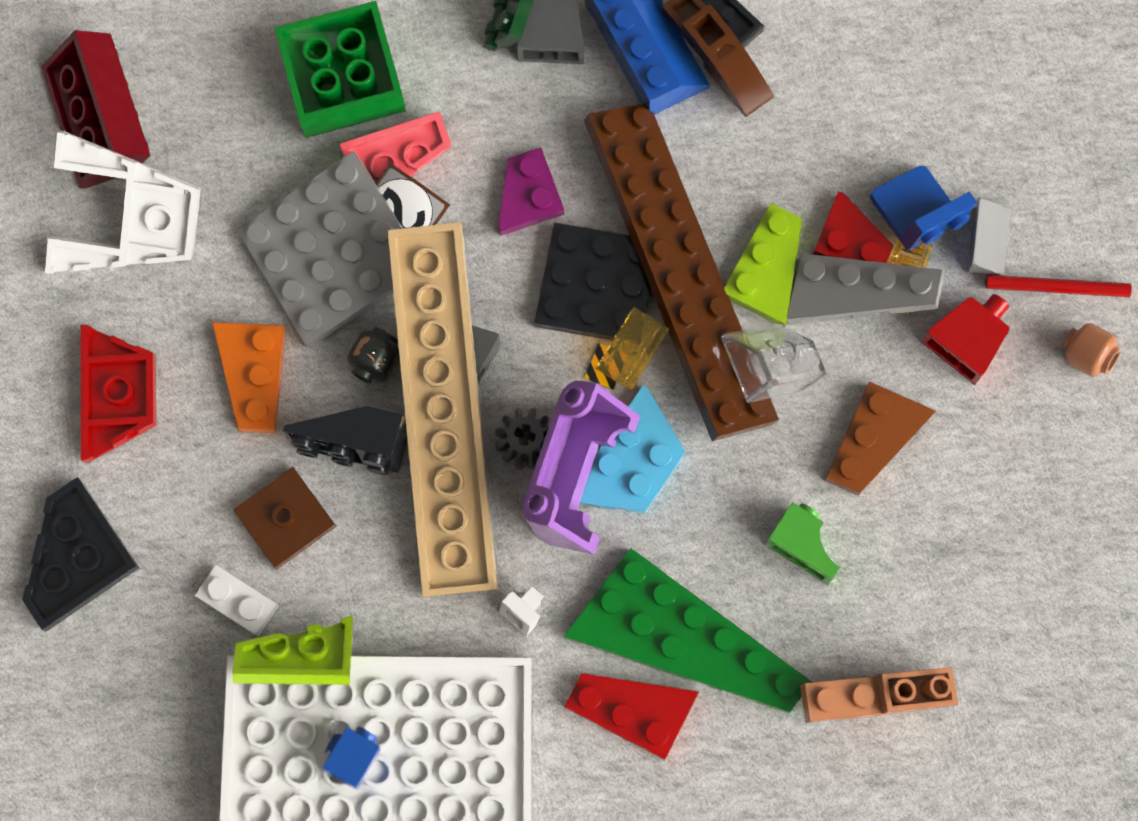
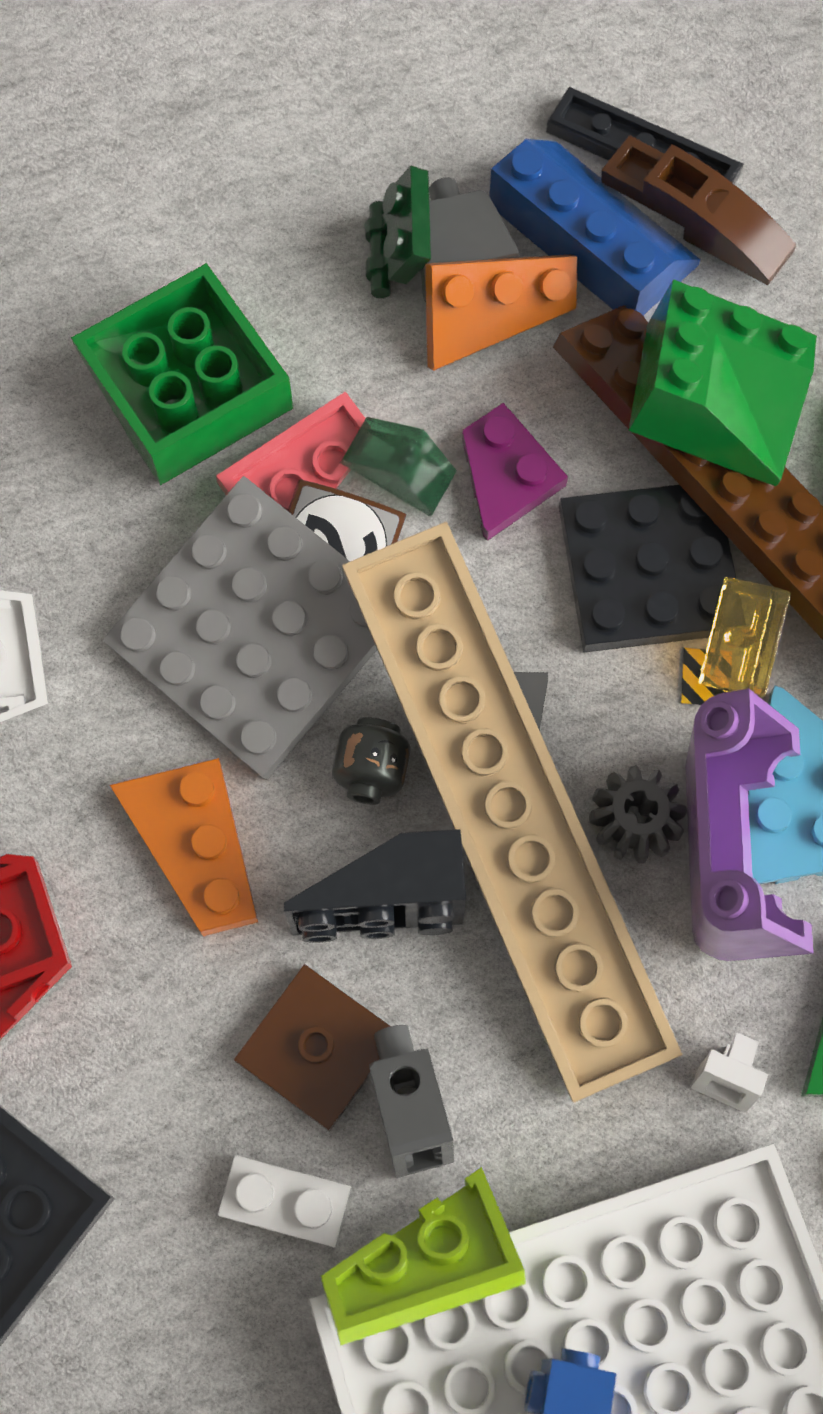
camera: 20 degrees left, 5 degrees down
none -> clear green slope [340,417,457,517]
none -> dark grey torso [369,1025,454,1178]
none -> orange wing [425,255,577,371]
none -> green slope [628,279,817,486]

